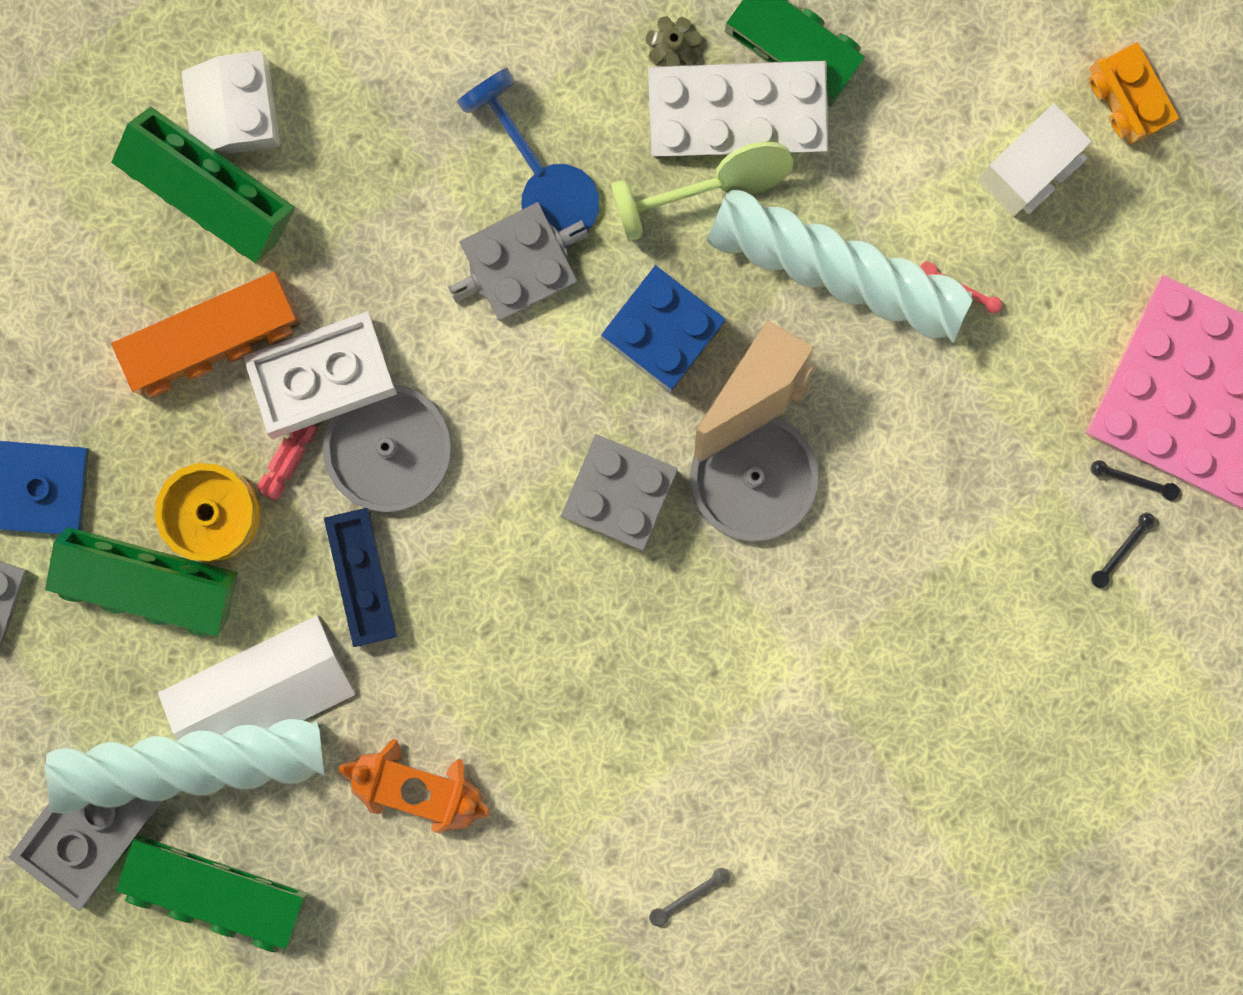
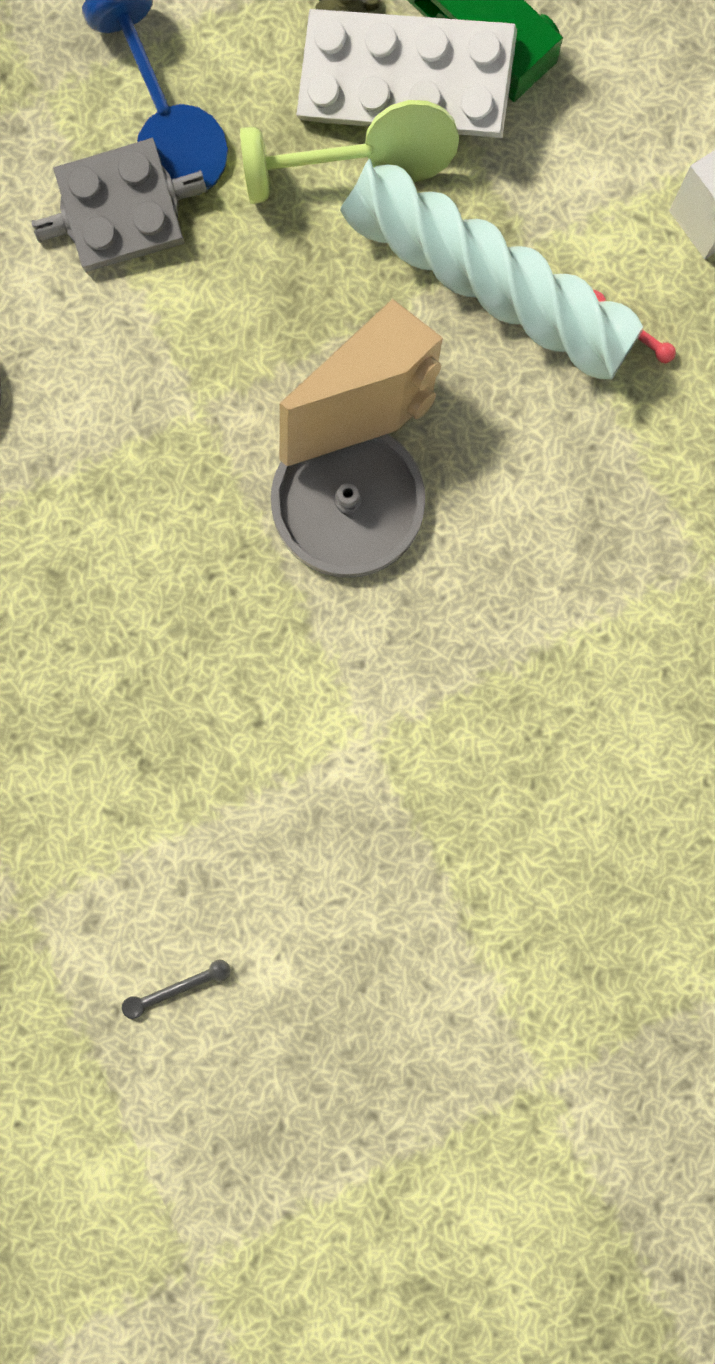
camera: 10 degrees right, 5 degrees down
light grey brick [561,433,678,552] -> none
blue brick [601,265,726,393] -> none

